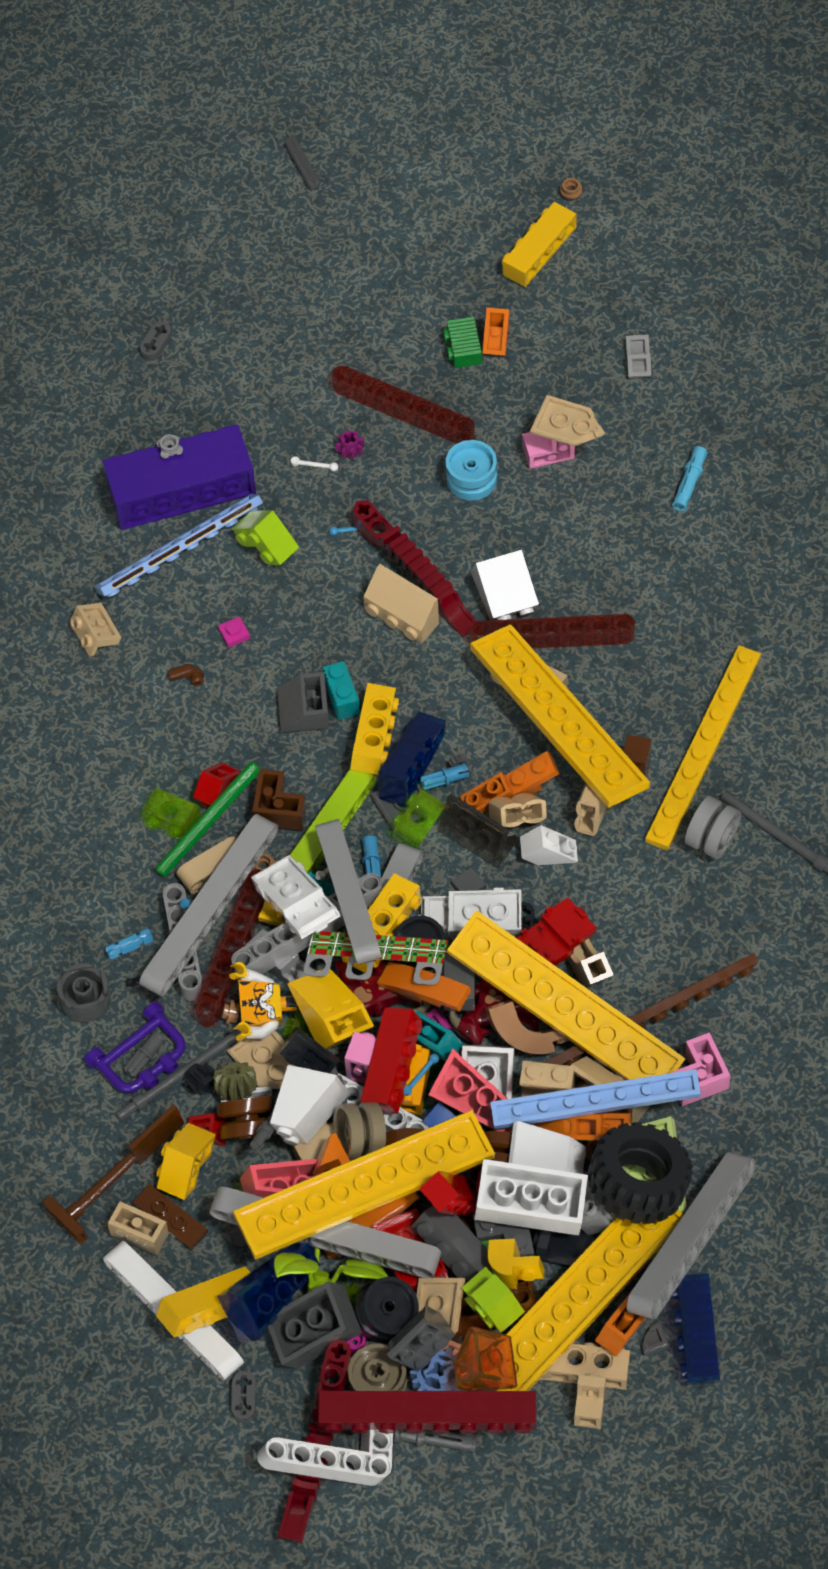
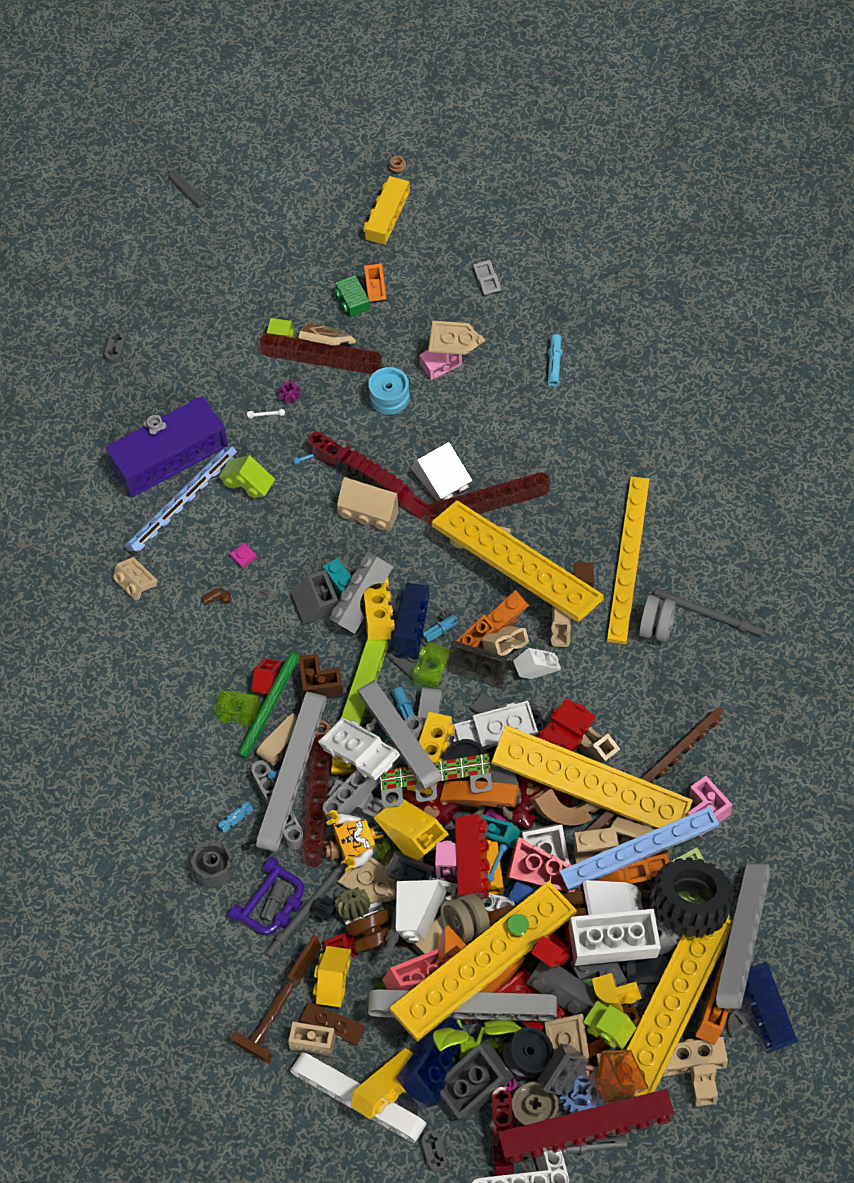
camera: 15 degrees left, 0 degrees up
none -> lime brick [267,318,295,346]
none -> tan tile [299,323,356,345]
none -> light grey arch [329,552,393,634]
none -> bright green tile [507,914,529,936]

